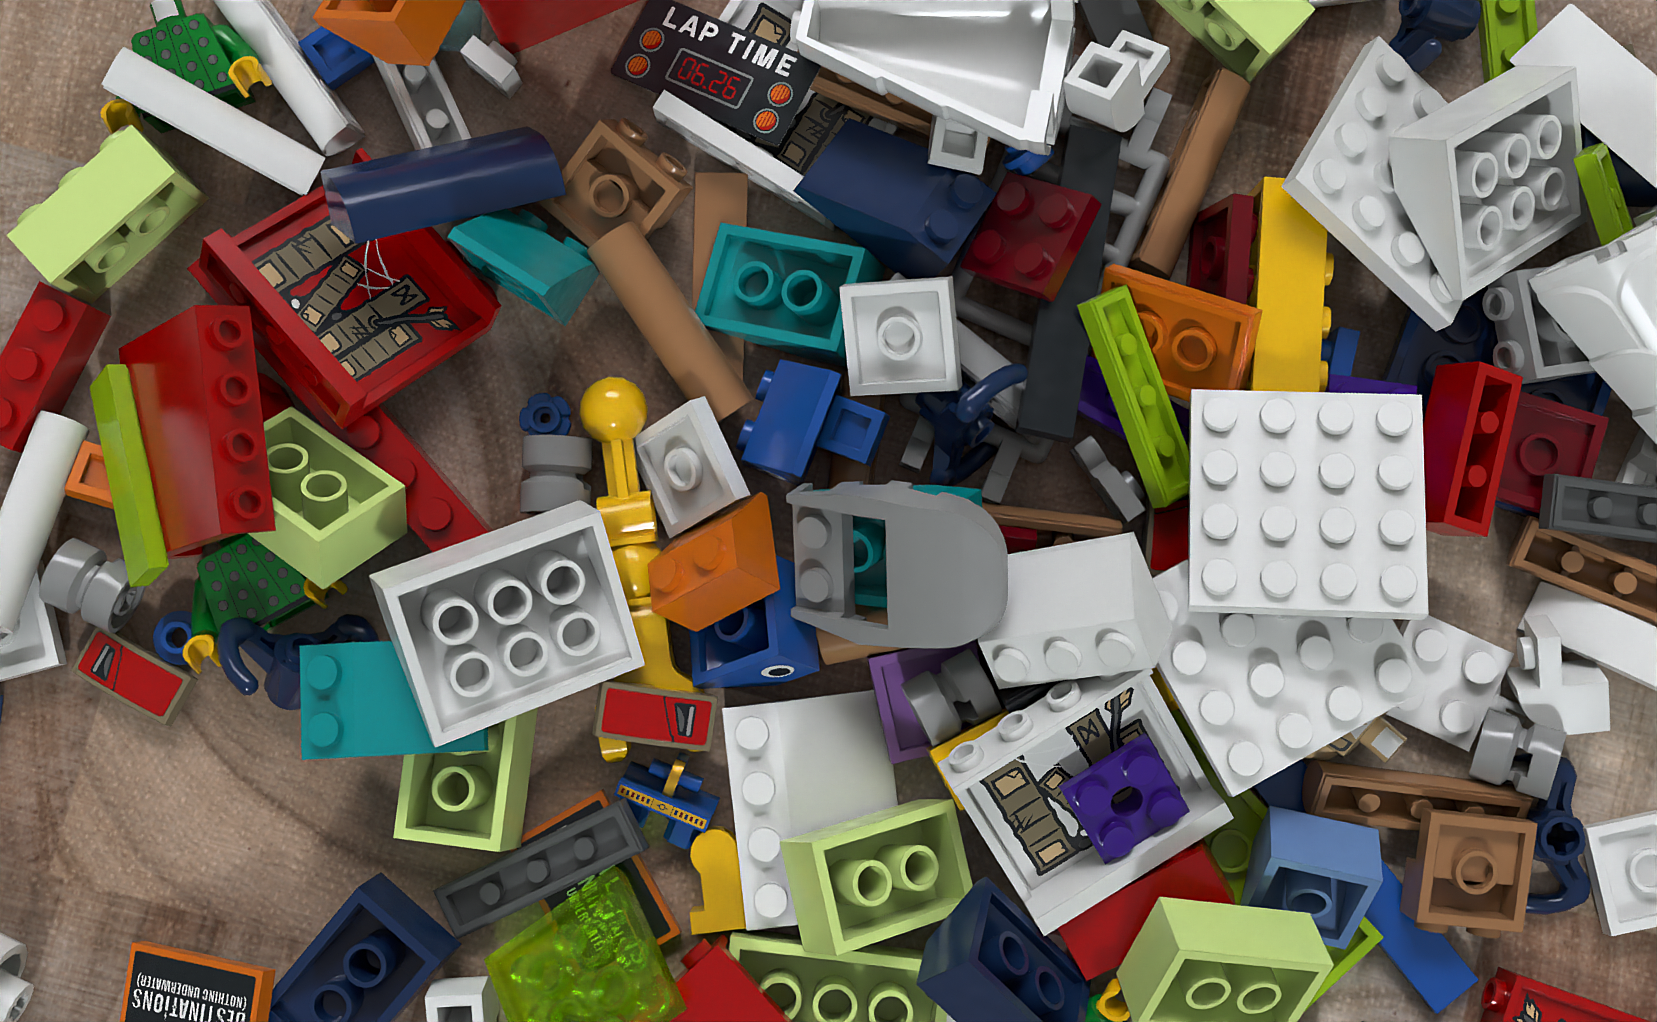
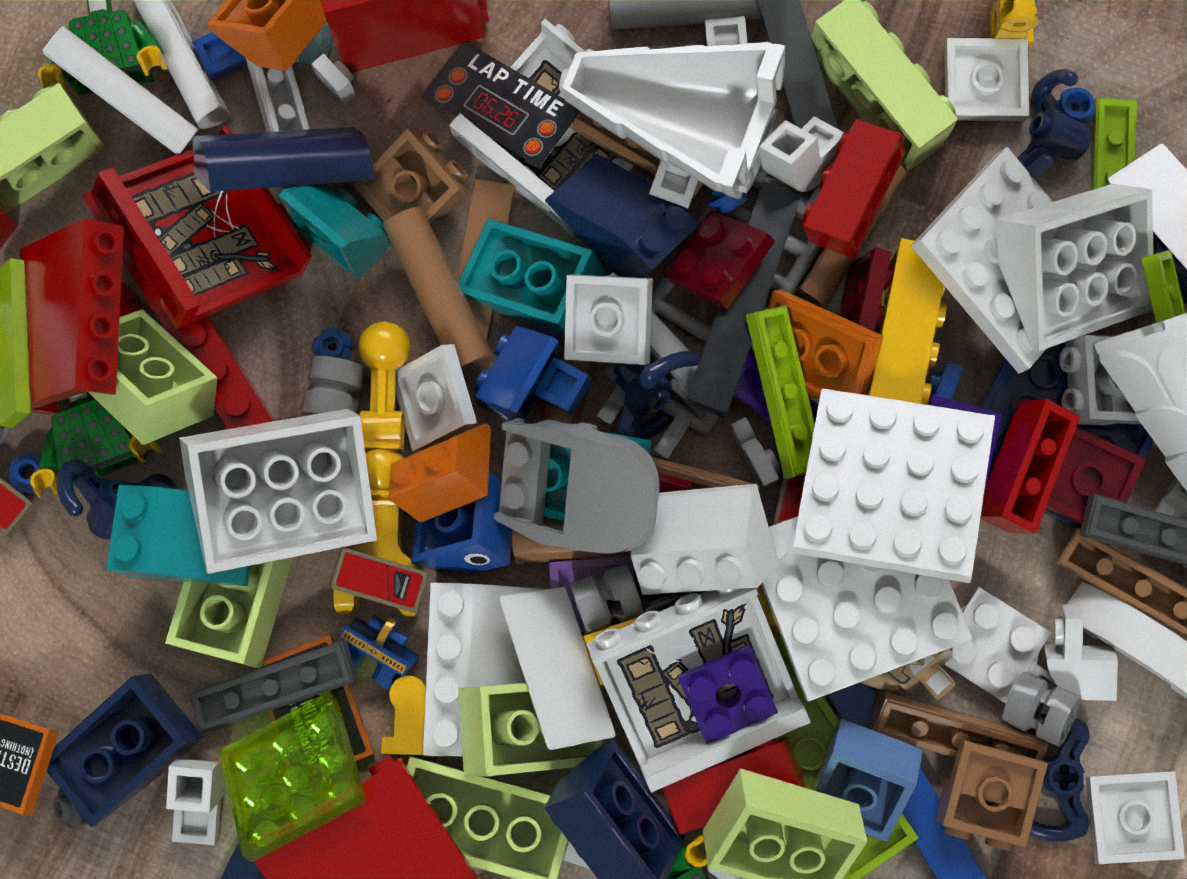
camera: 15 degrees right, 5 degrees down
none -> white sticker [499,587,616,750]
none -> red brick [802,119,906,259]

